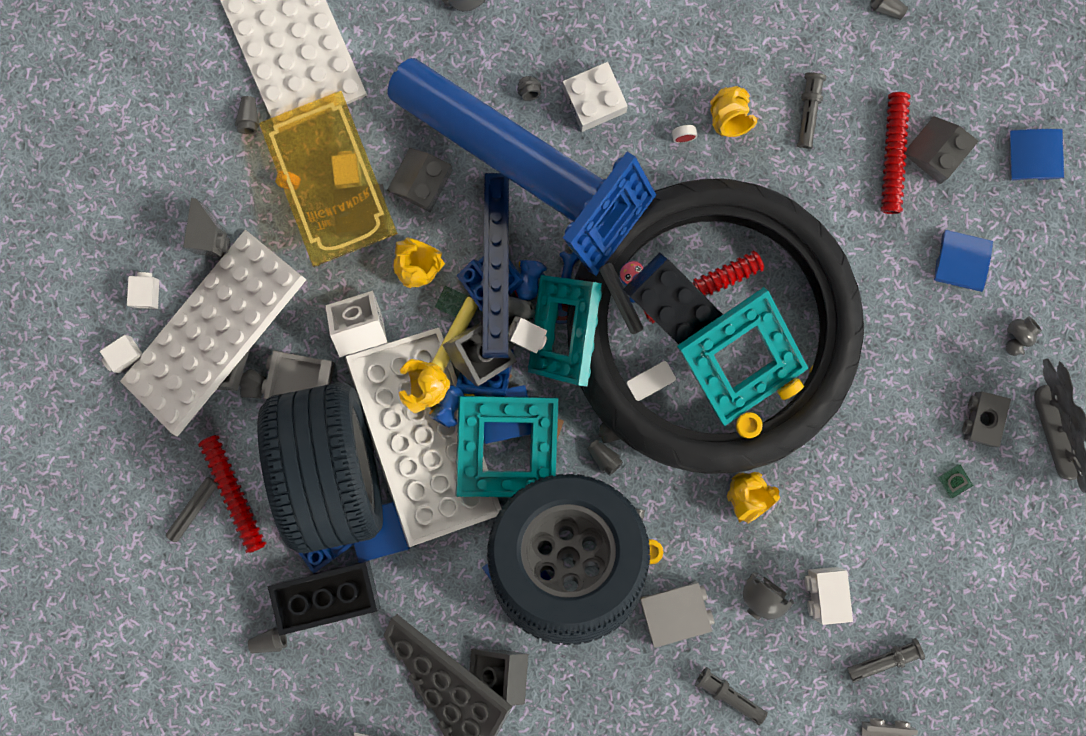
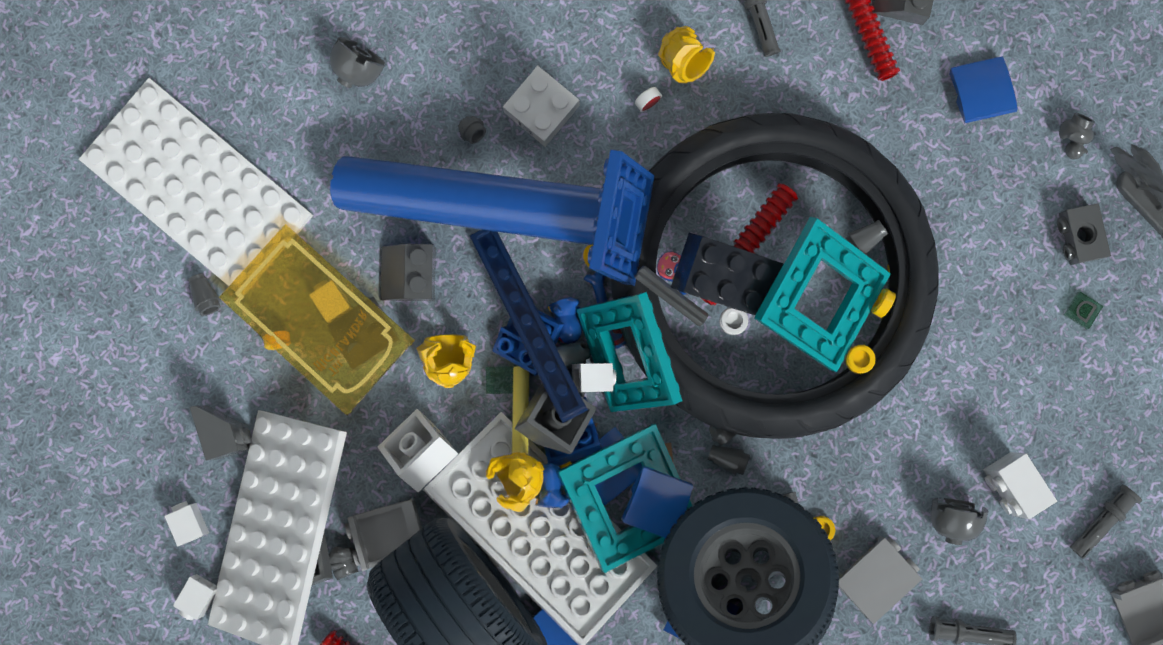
camera: 30 degrees left, 0 degrees up
white sticker [627,361,676,401] -> none
yellow helmet [727,472,780,524] -> none
none -> blue slope [621,466,693,538]
none -> white tile [719,307,748,335]
none -> dark grey cone [845,220,888,255]

